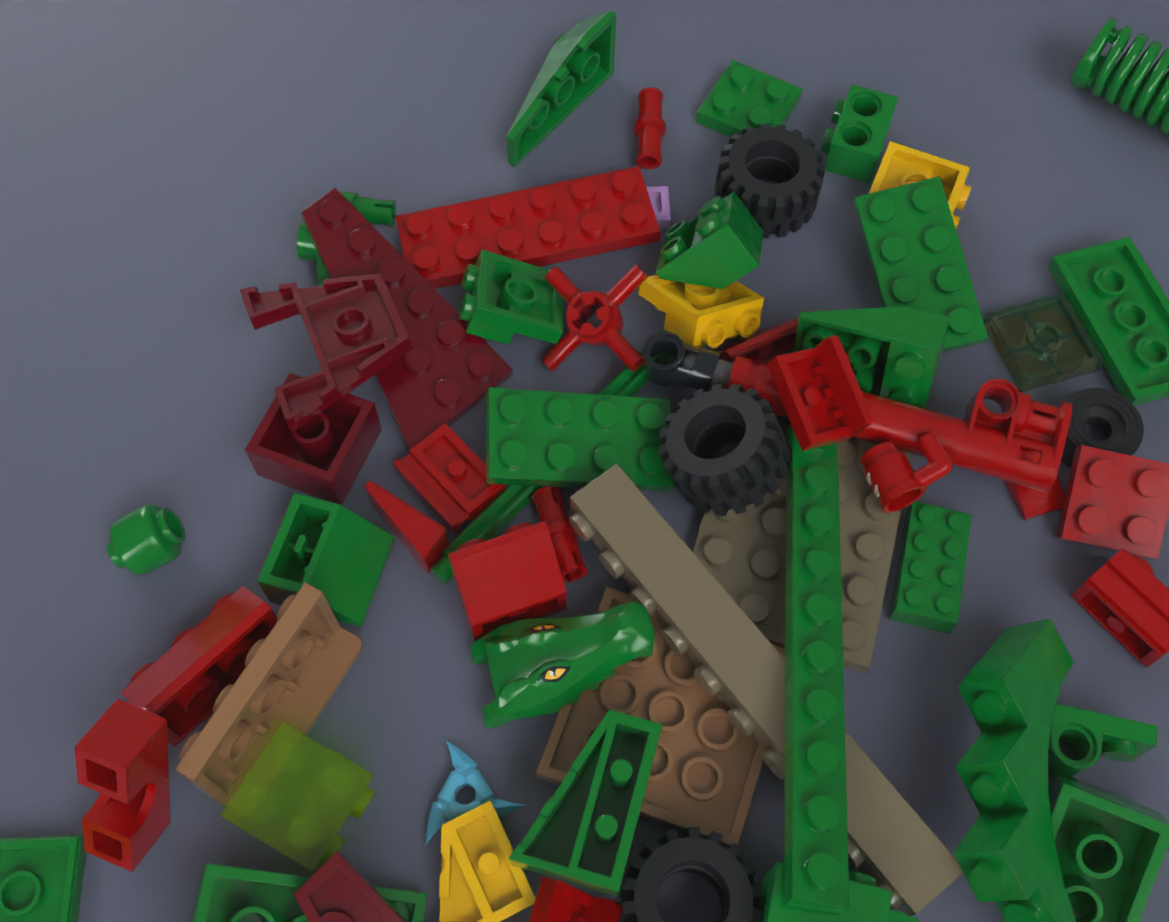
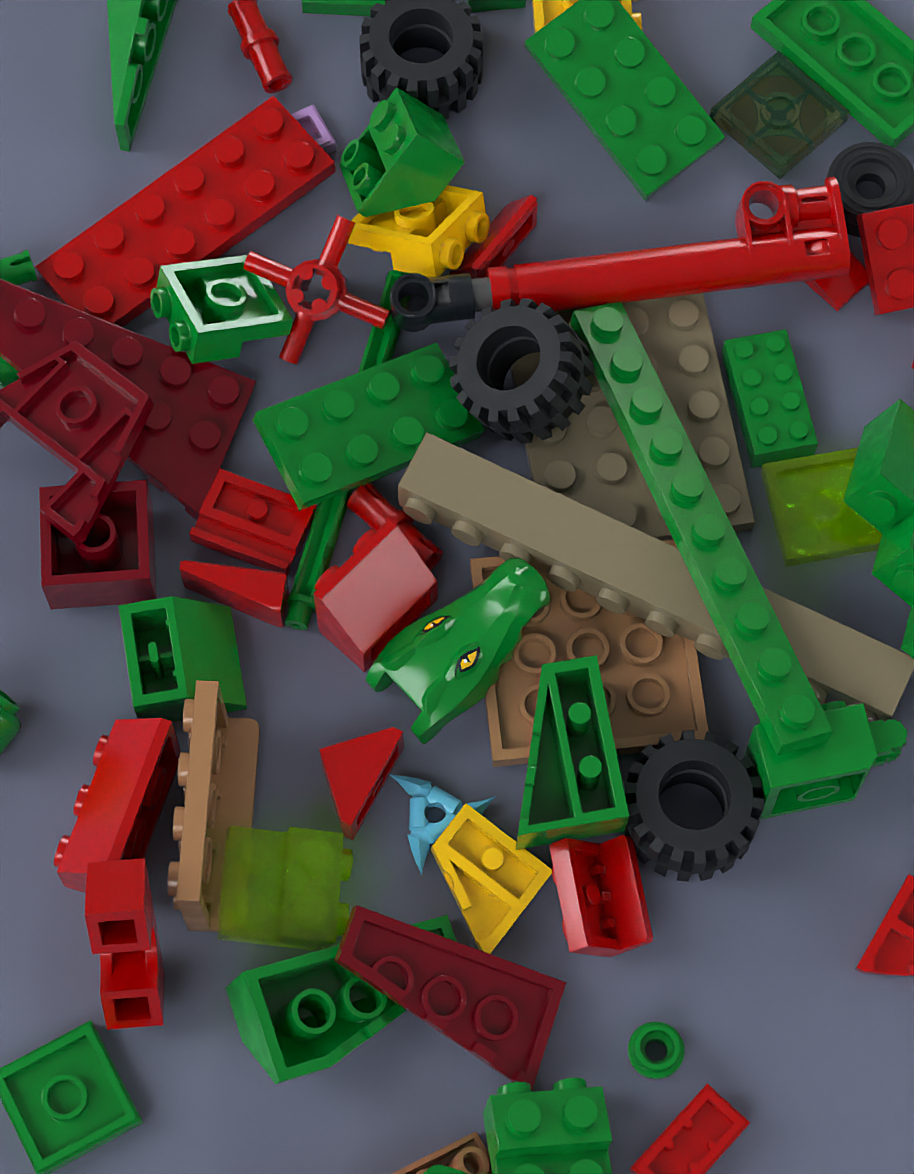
camera: 25 degrees left, 5 degrees up
red bracket [767,335,873,451] -> none
green slope [794,306,951,409] -> none
red piece [859,433,952,513] -> none
none -> red slope [319,727,404,841]
none -> clear neon green plate [761,447,882,567]

